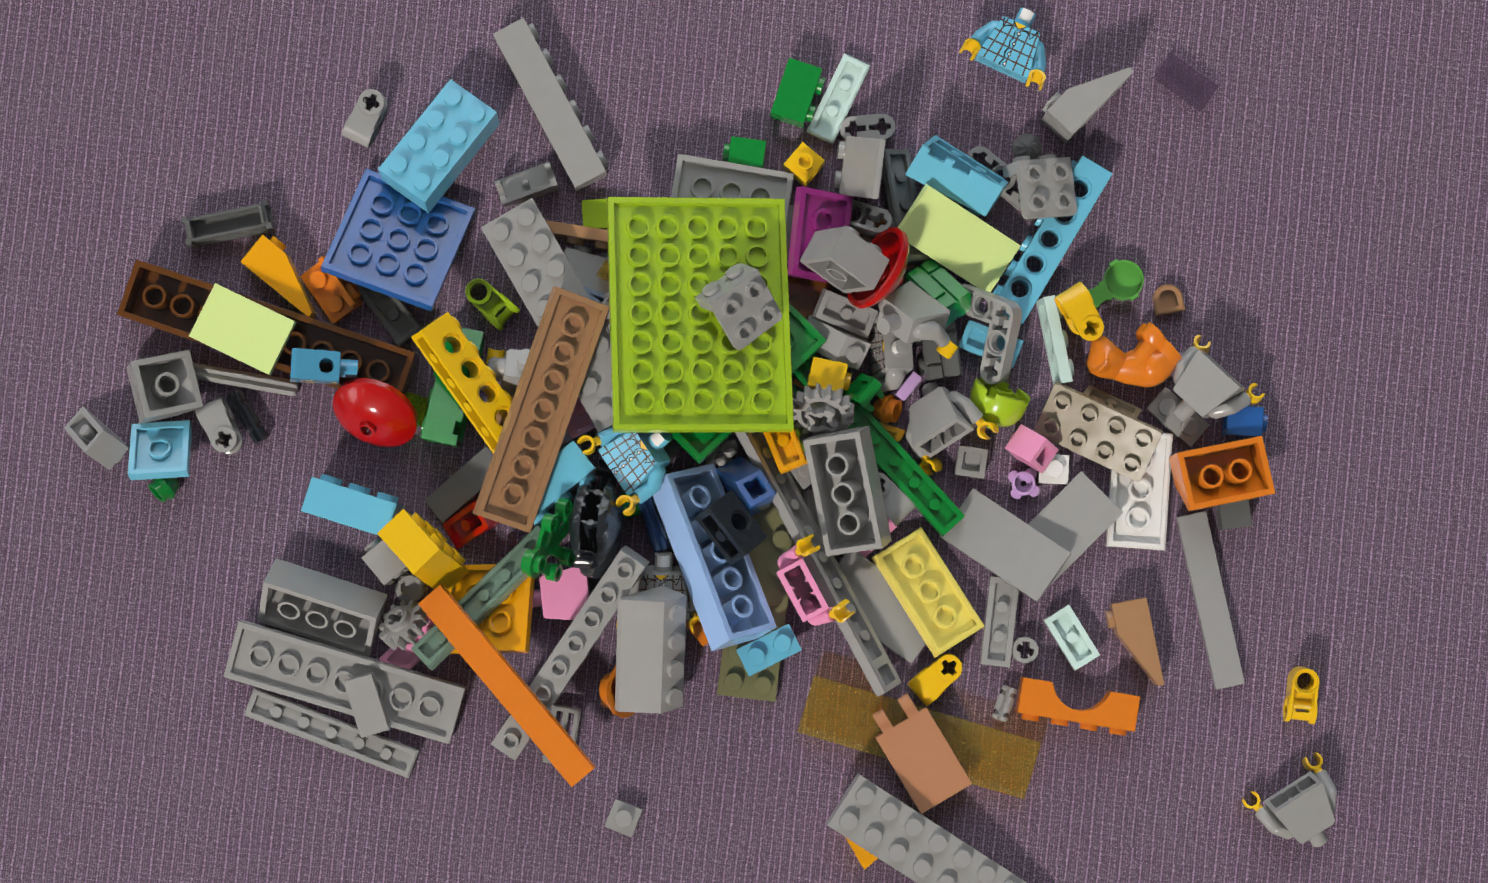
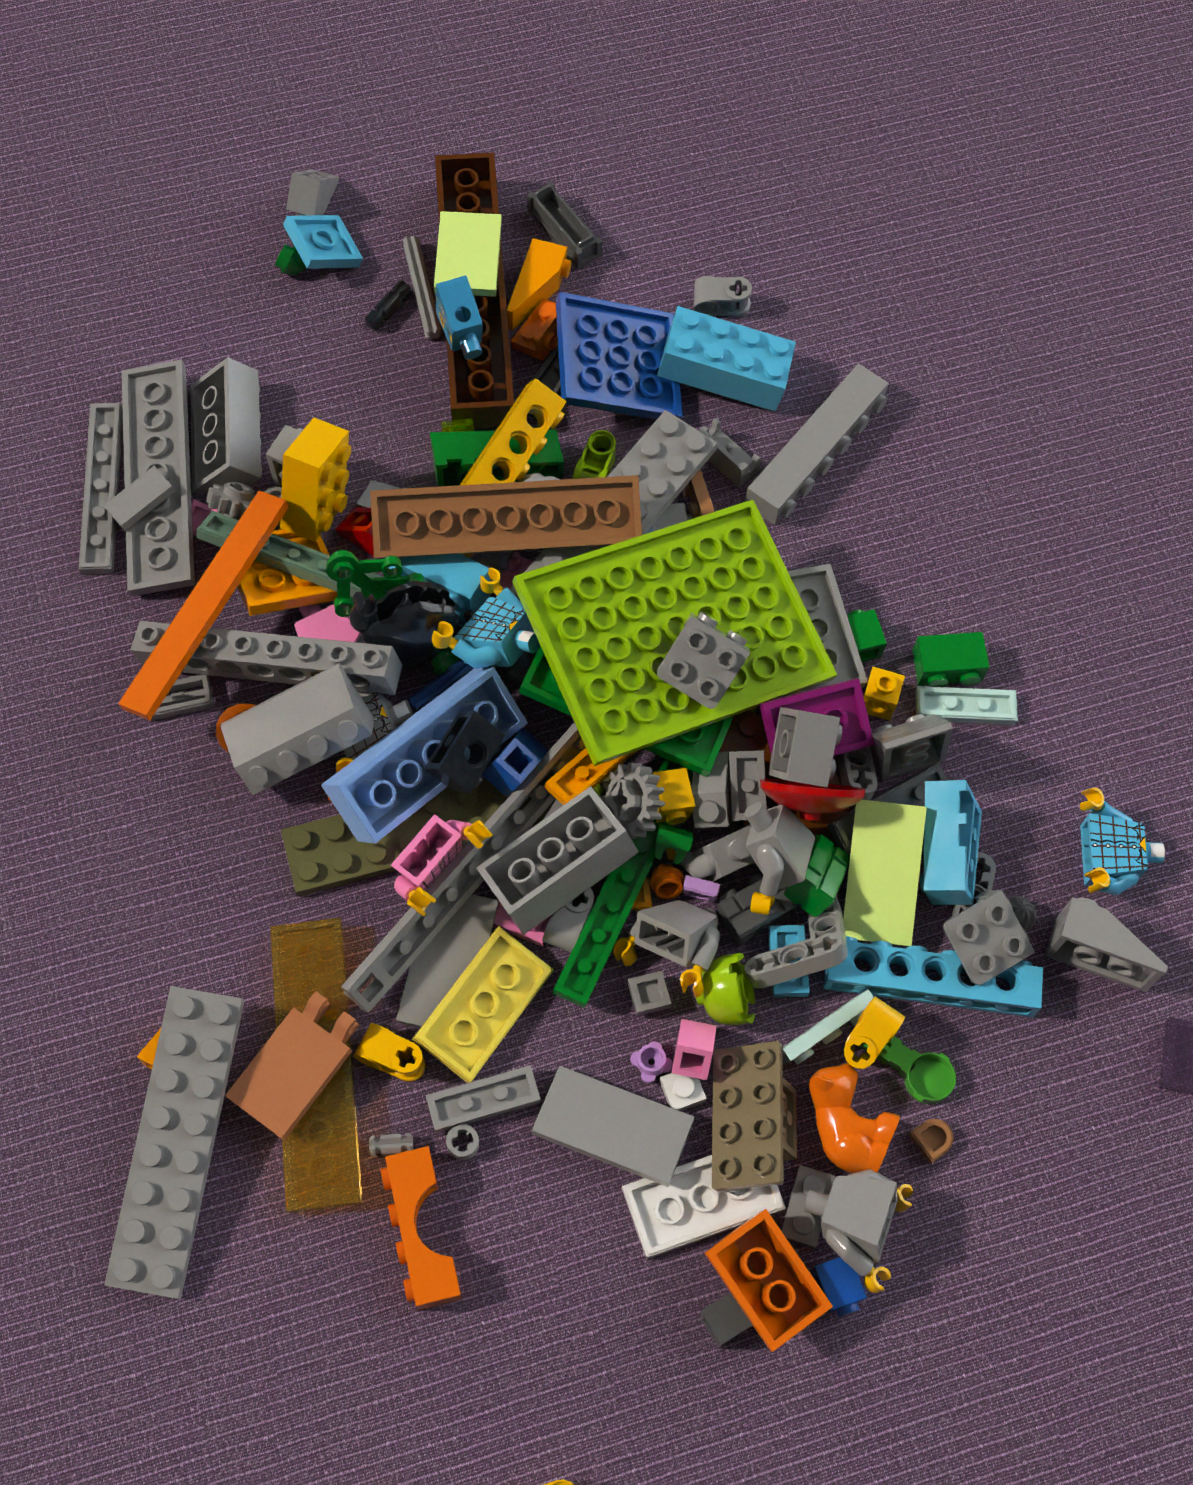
camera: 65 degrees right, 20 degrees down
light grey slope [126,350,203,424] -> none
light grey piece [195,396,243,455] -> none
medium azure brick [301,474,404,536] -> none
red dish [332,378,419,447] -> none
light grey plate [604,798,643,838] -> none
light grey plant [705,439,738,466] -> none
medium azure plate [736,624,802,676] -> none
light grey beam [840,114,895,141] -> none
light grey tile [940,488,1071,603] -> none
light aqua plate [1043,605,1100,670] -> none
medium nougat slope [1105,597,1164,686] -> none
light grey tile [1176,511,1245,690] -> none

